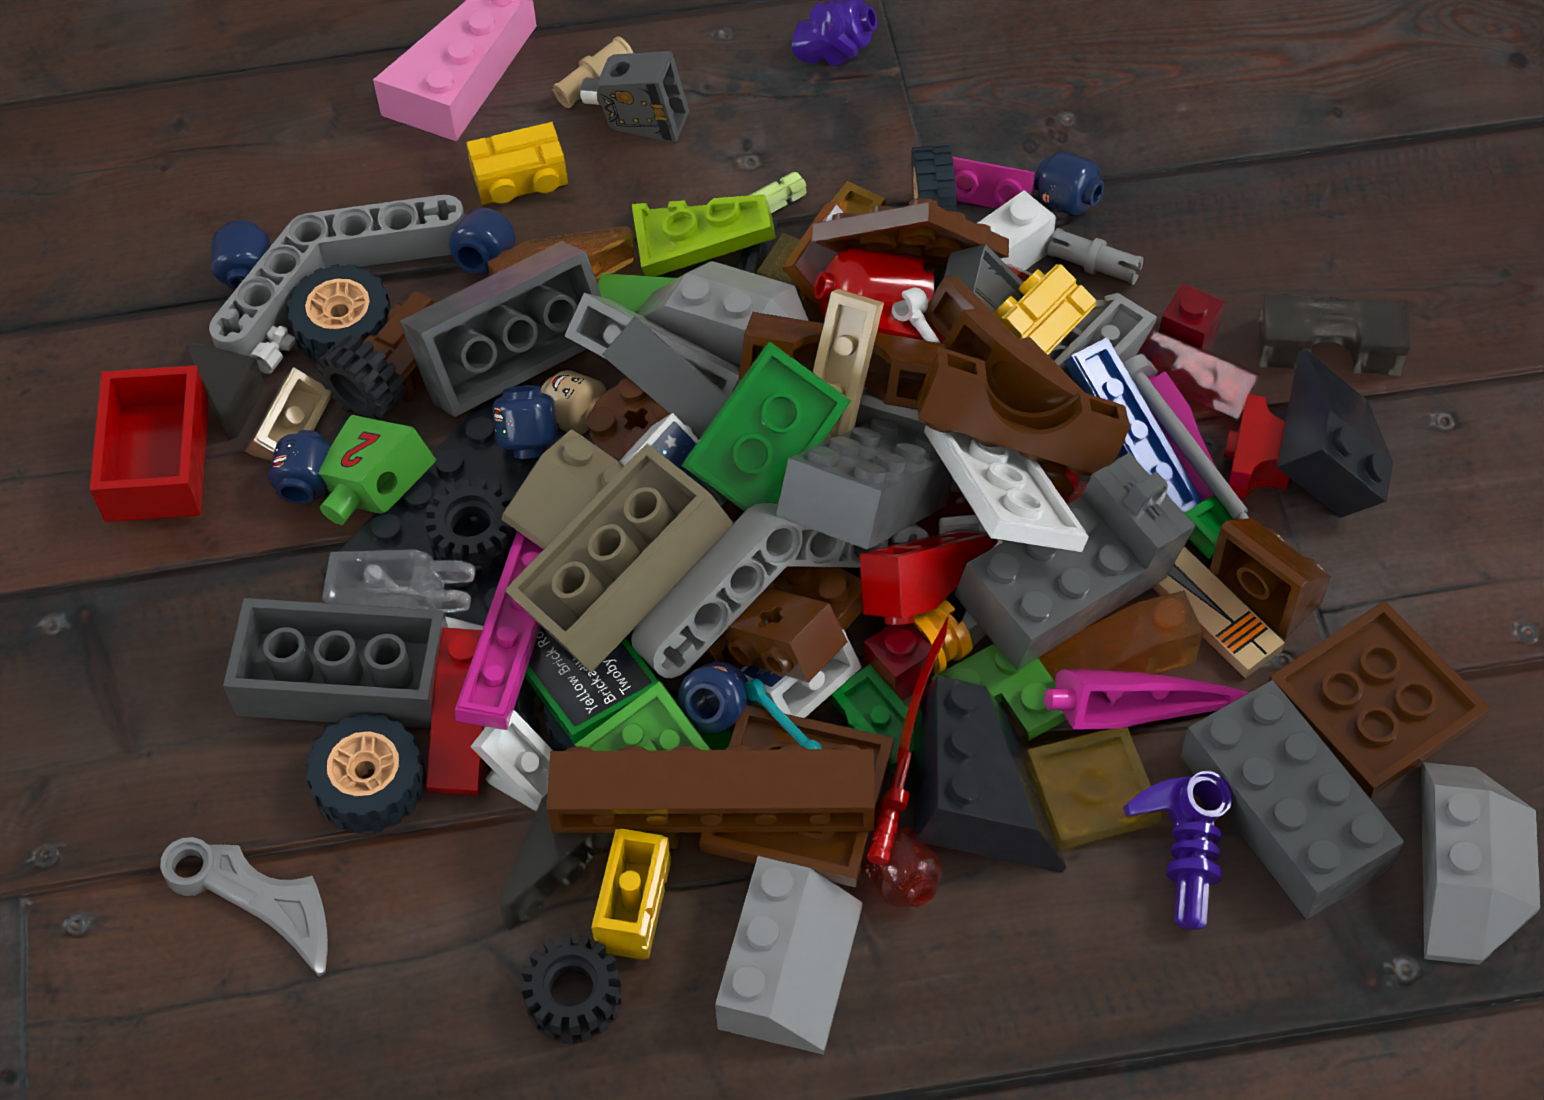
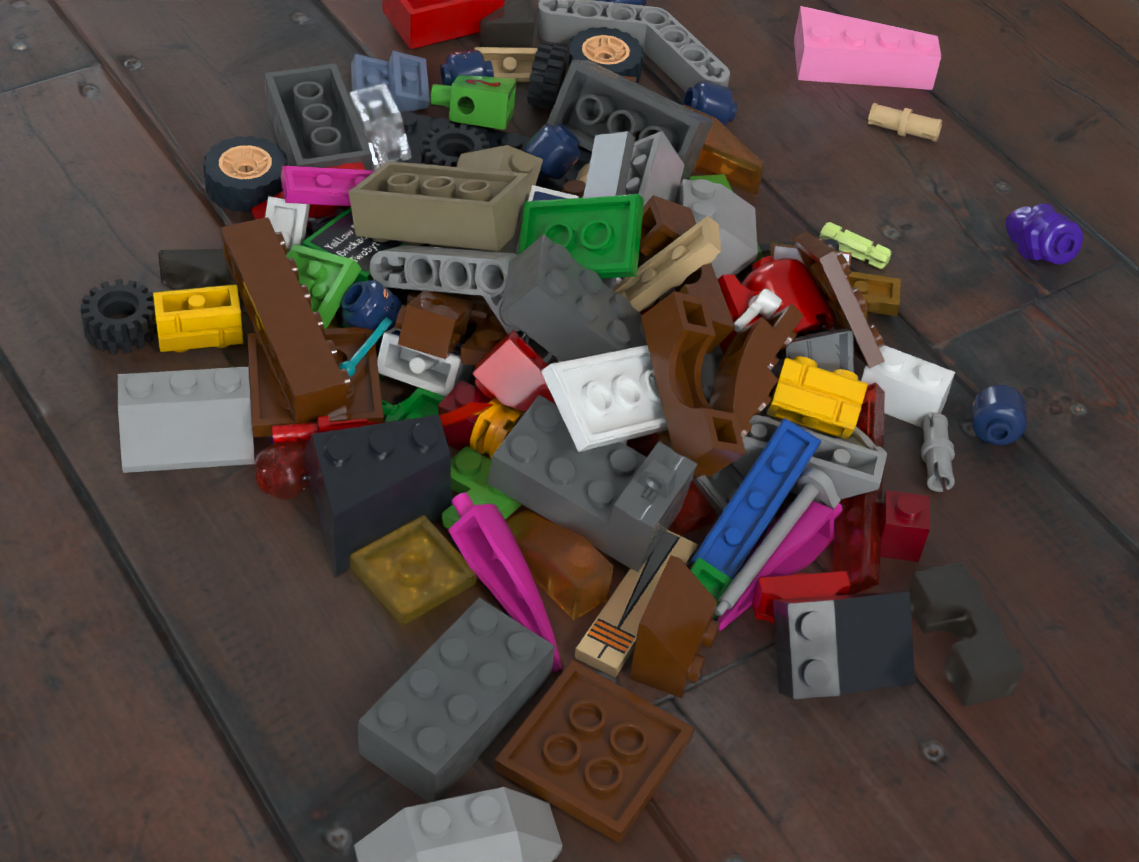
camera: 60 degrees right, 10 degrees down
light grey piece [160,837,328,977] -> none
white piece [249,326,295,374] -> none
yellow brick [466,122,568,205] -> none
dark grey torso [580,51,689,142] -> none
lime wing [632,194,776,277] -> none
black wheel [911,144,957,212] -> none
dark pink hinge [952,157,1035,209] -> none
dark purple piece [1123,771,1232,930] -> none
none -> sand blue slope [351,51,430,112]

